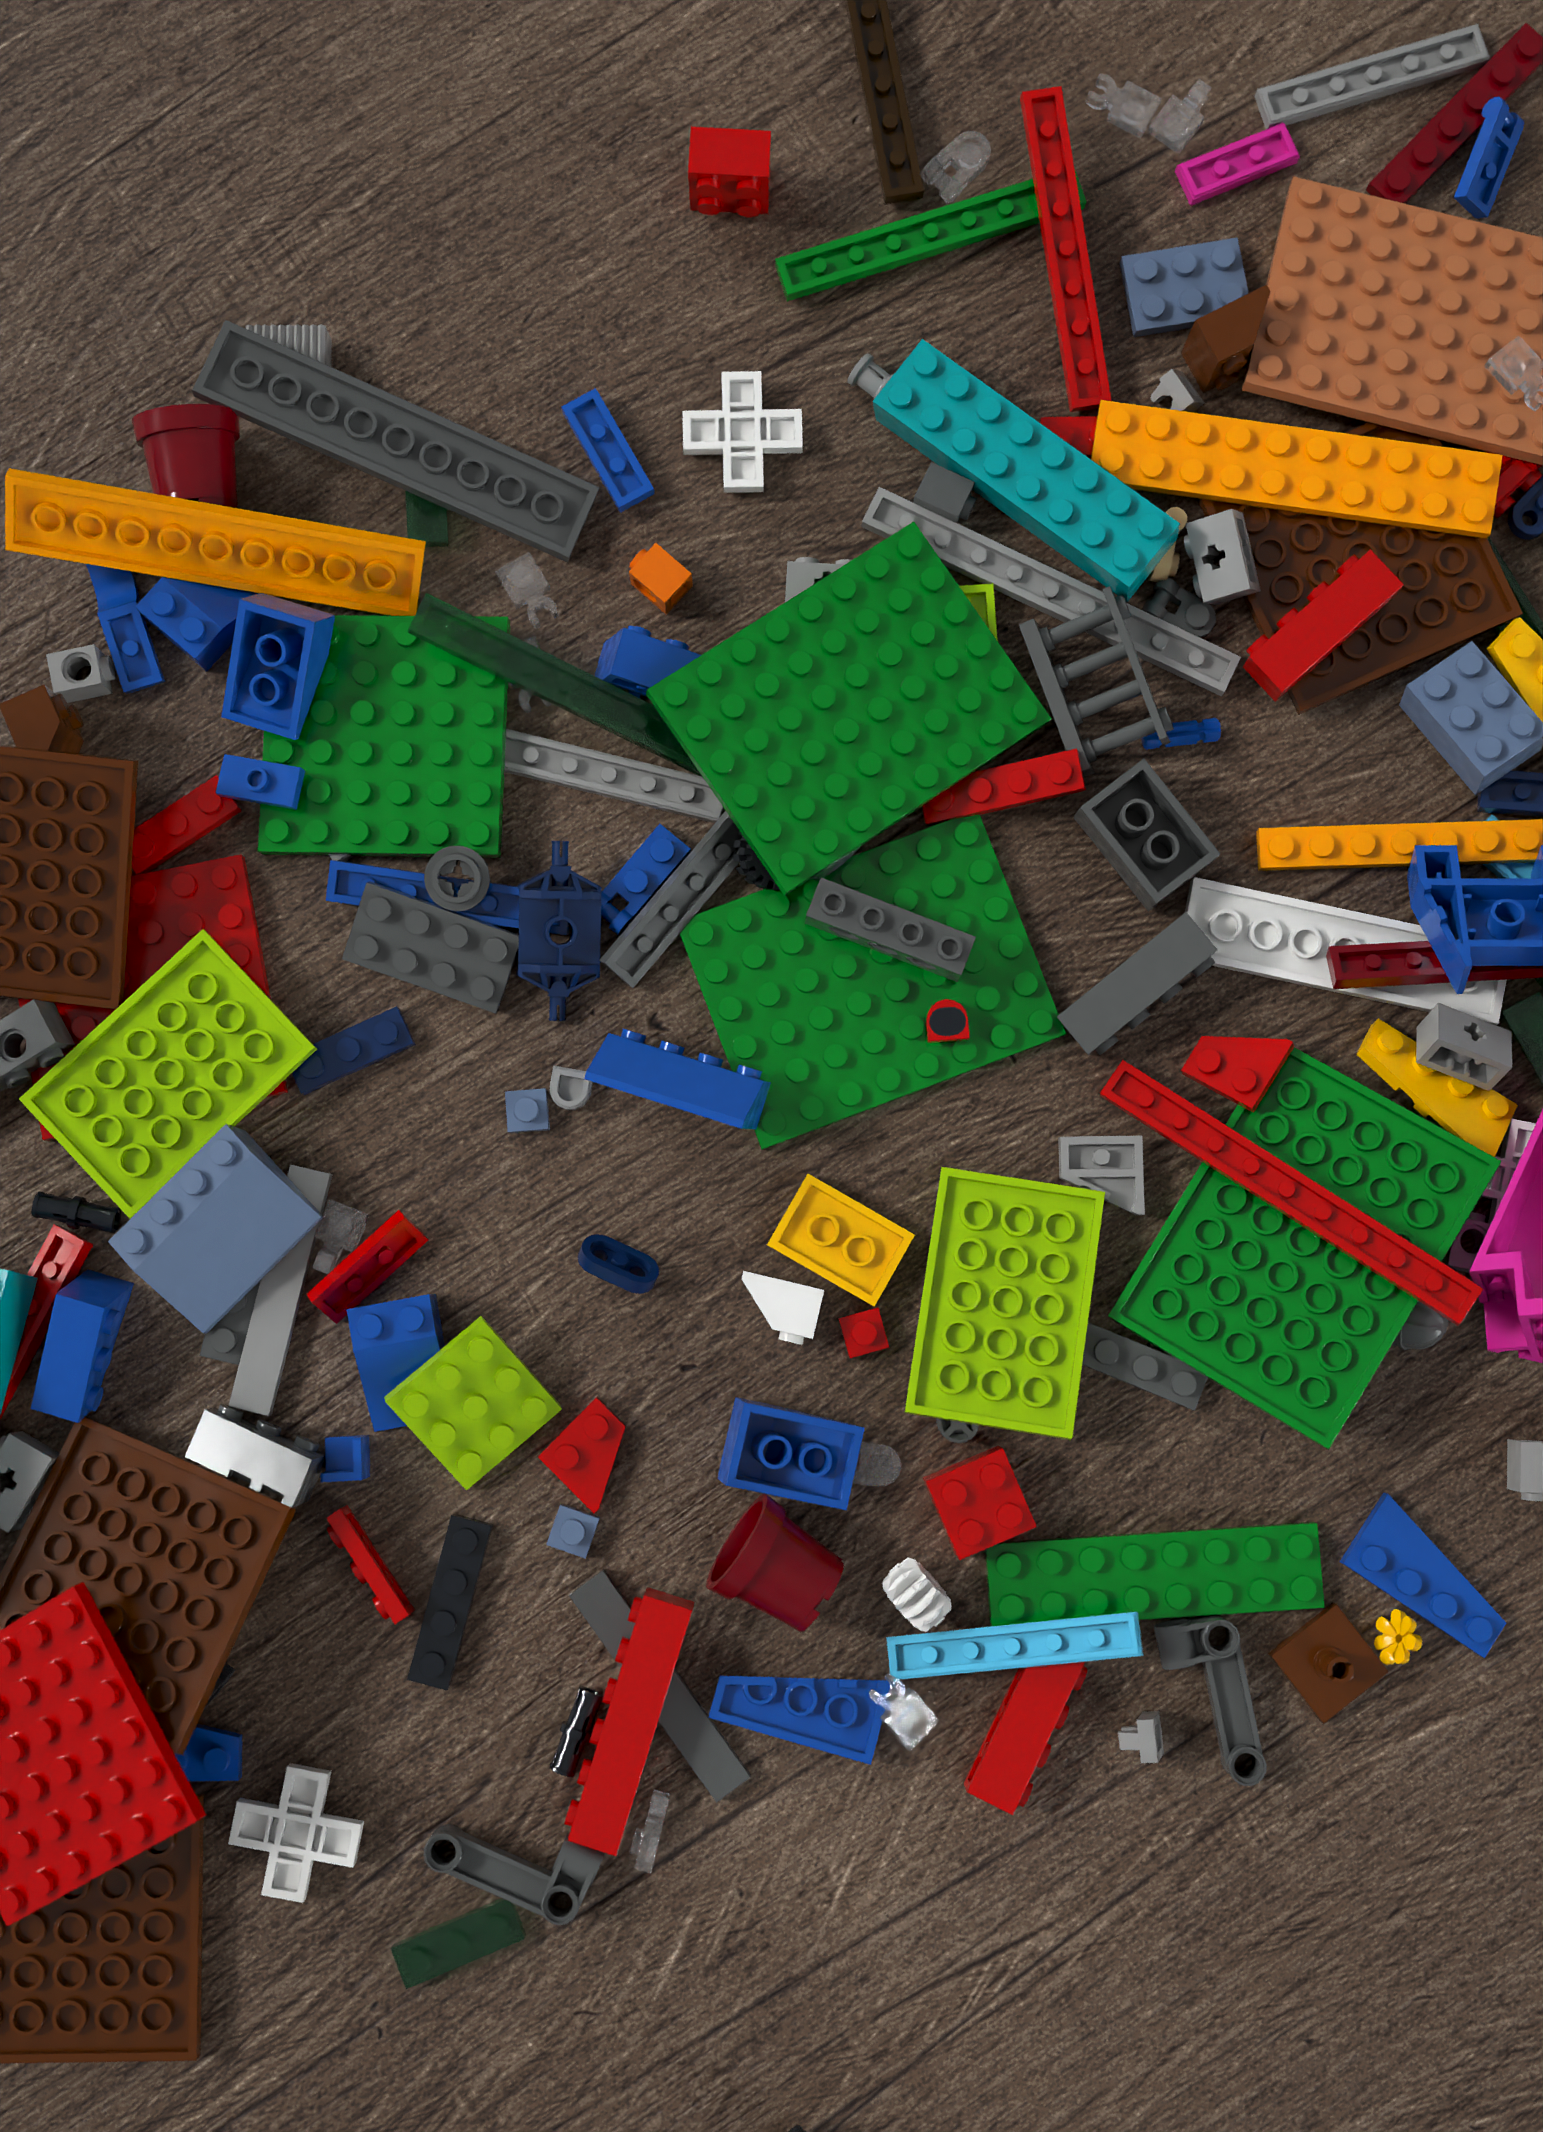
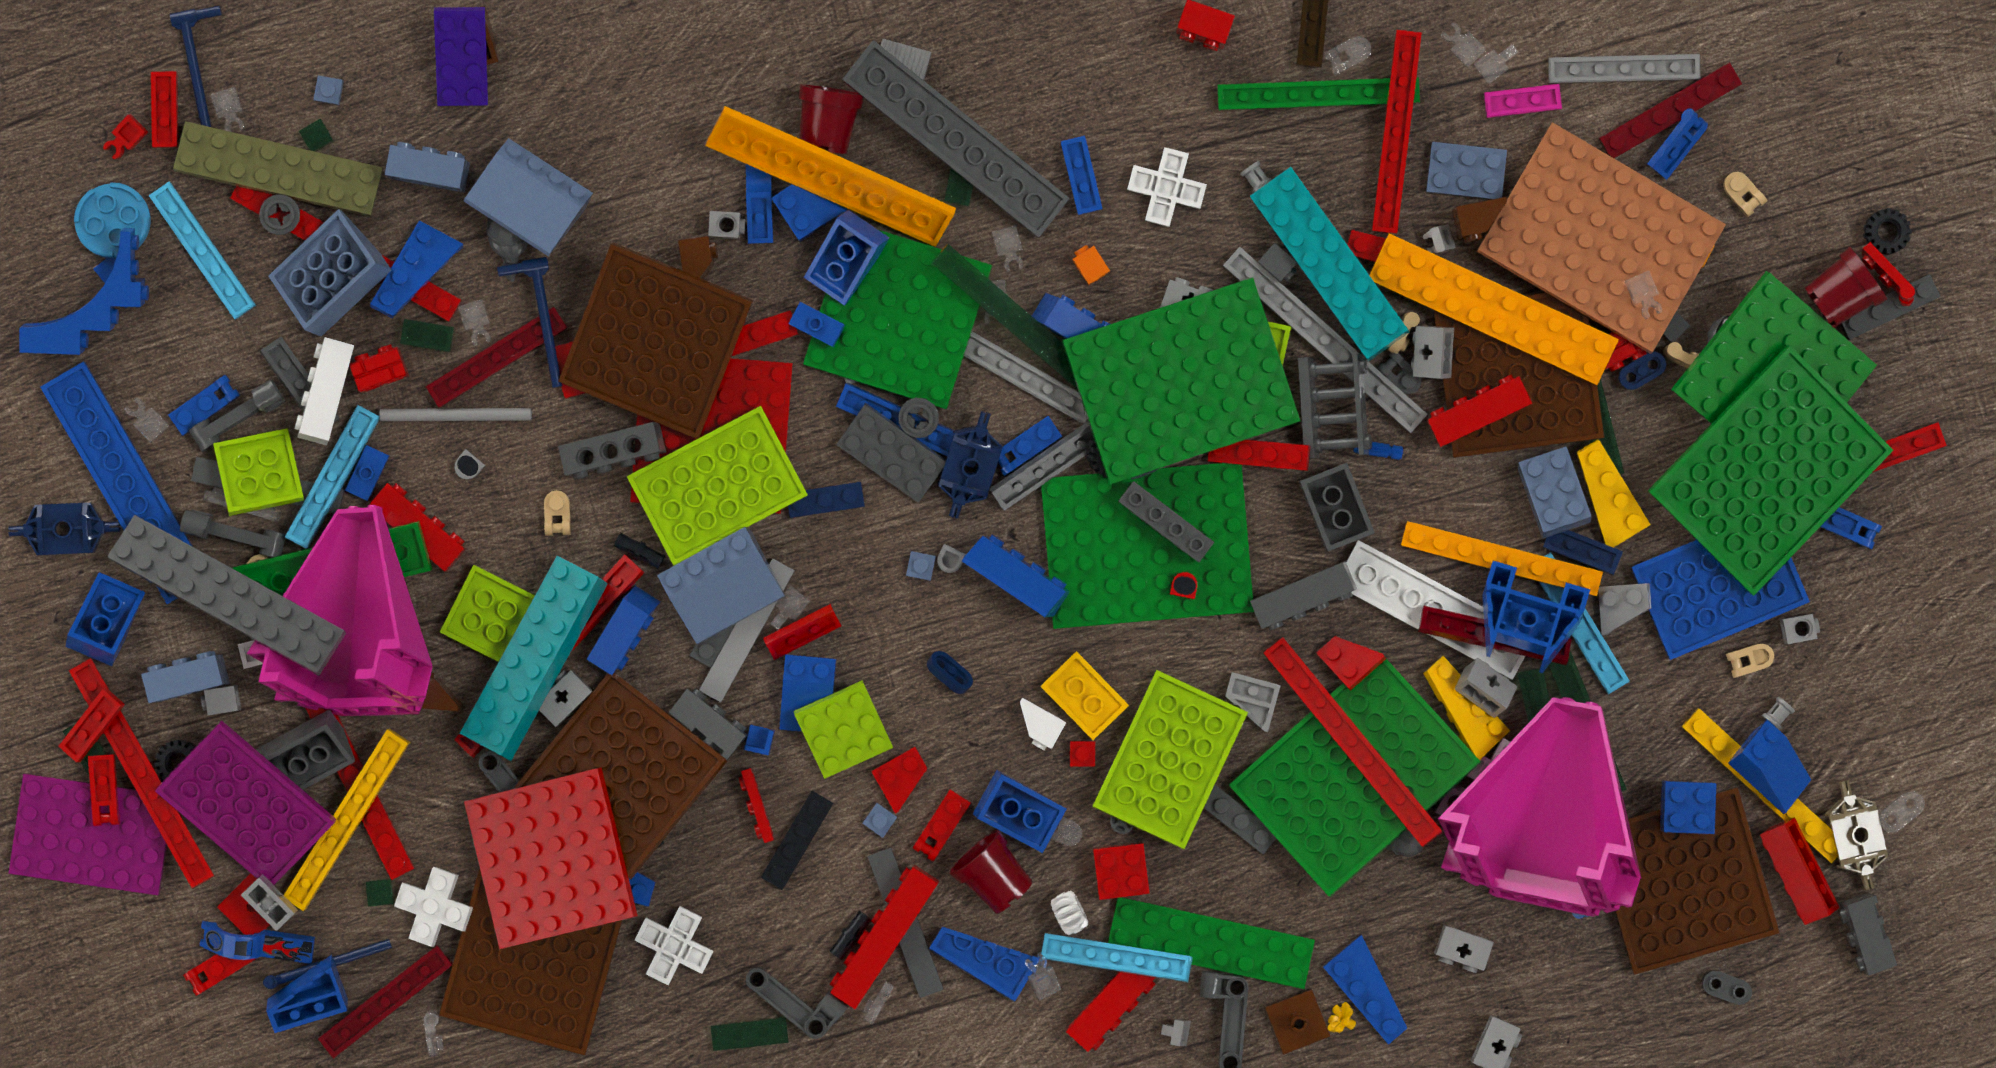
camera: 20 degrees right, 5 degrees up
none -> red plate [912,789,971,862]

